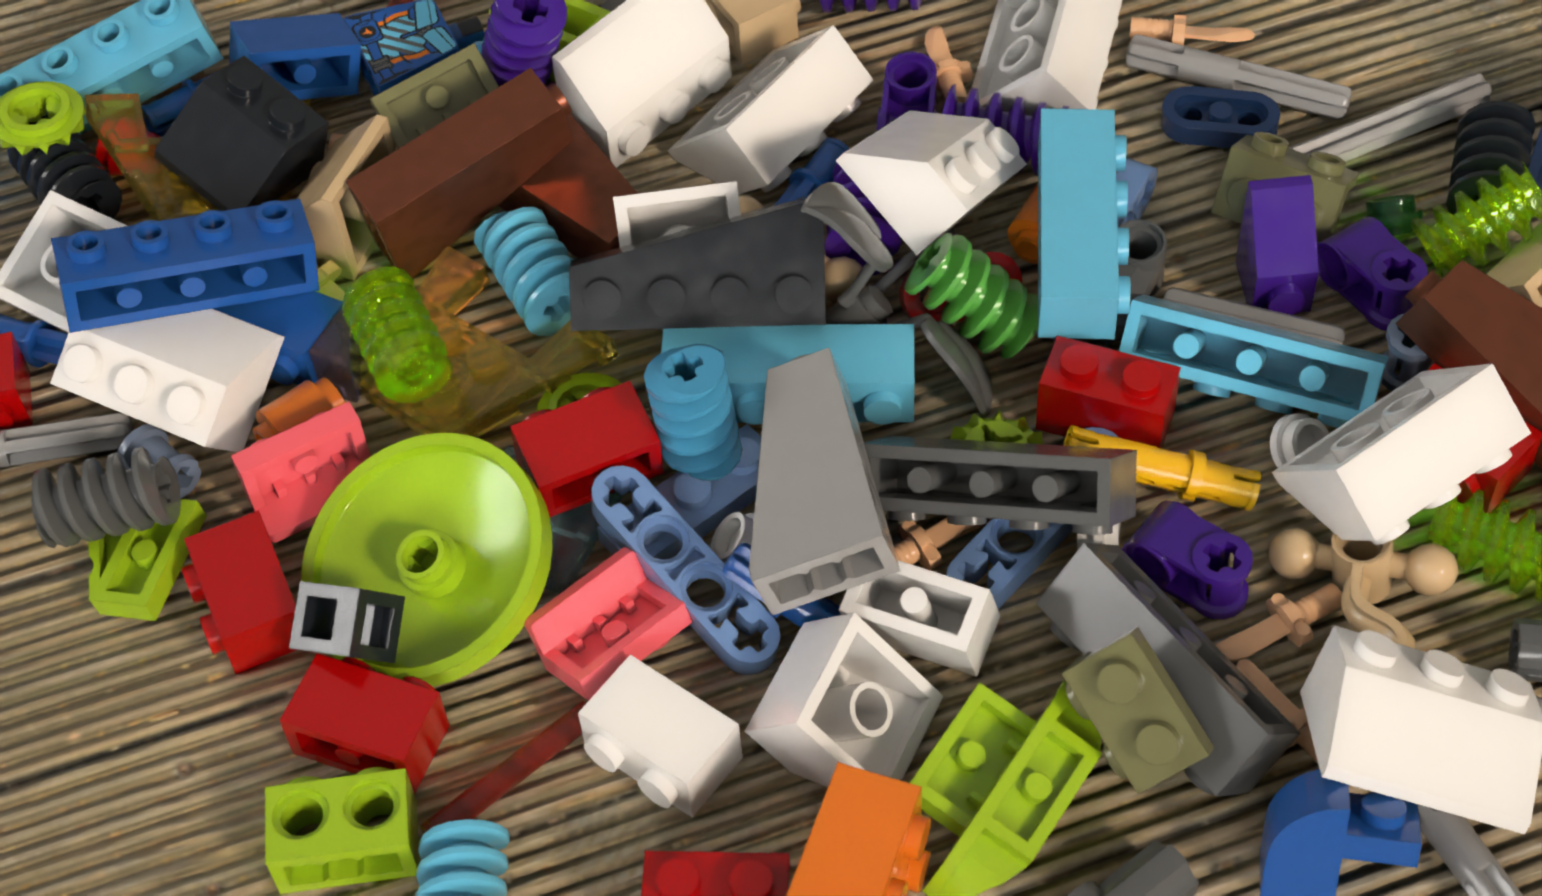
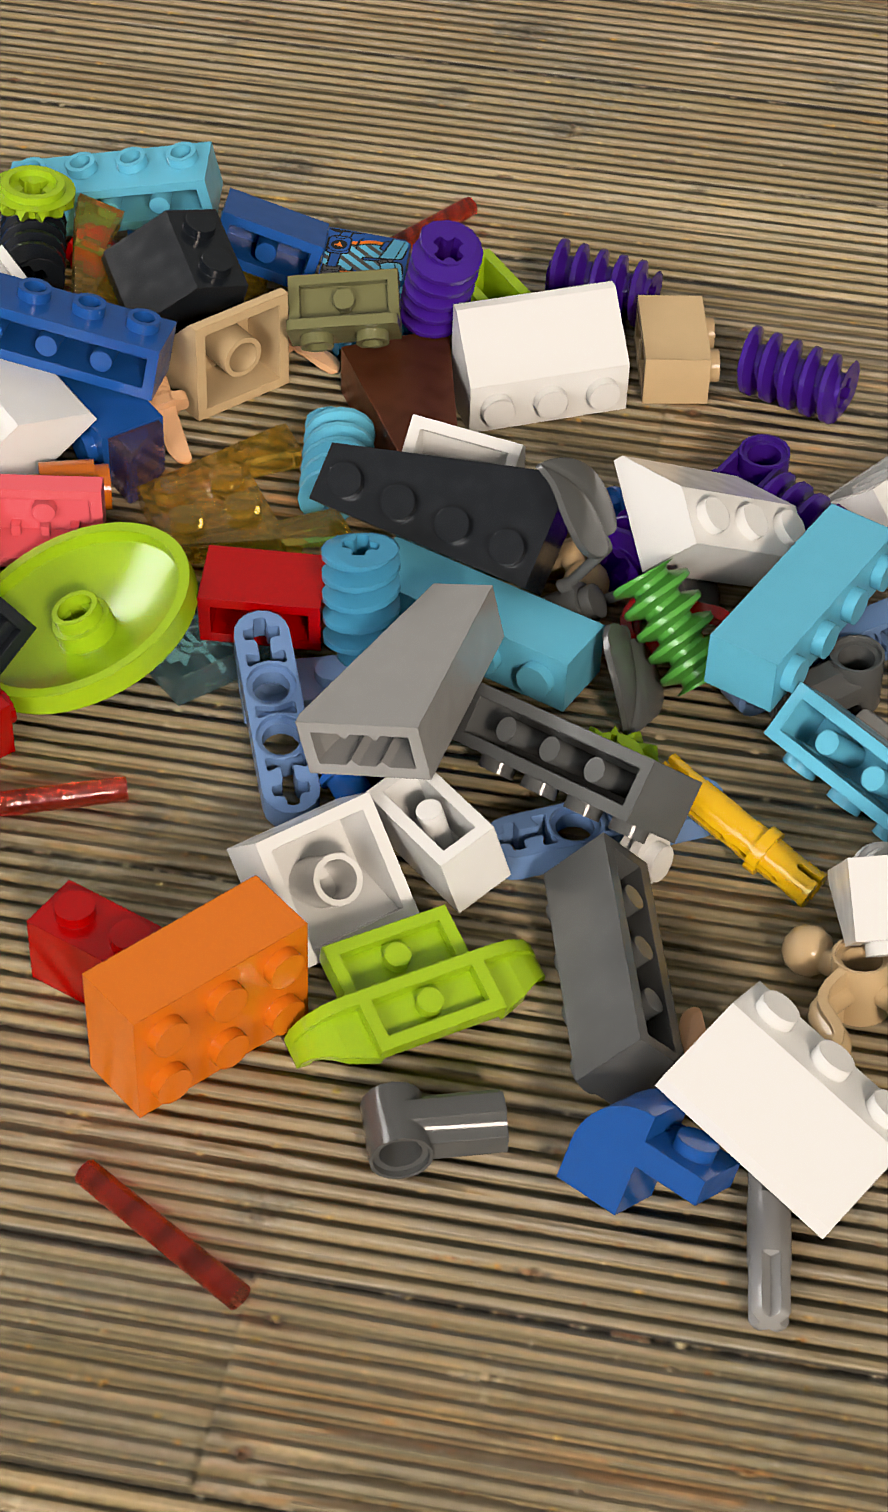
camera: 25 degrees right, 10 degrees down
clear neon green piece [342,266,454,403] -> none
copper slope [346,68,573,283] -> none
coral bracket [524,547,692,701] -> none
white brick [578,655,743,818] -> none
white slope [668,25,873,195] -> none
light nougat piece [894,517,992,570] -> none
light nougat piece [924,26,973,102] -> none
red brick [1036,335,1181,449] -> none
olive bracket [1062,627,1215,794] -> none
dark purple piece [1122,500,1253,619] -> none
light nougat piece [1215,583,1342,662] -> none

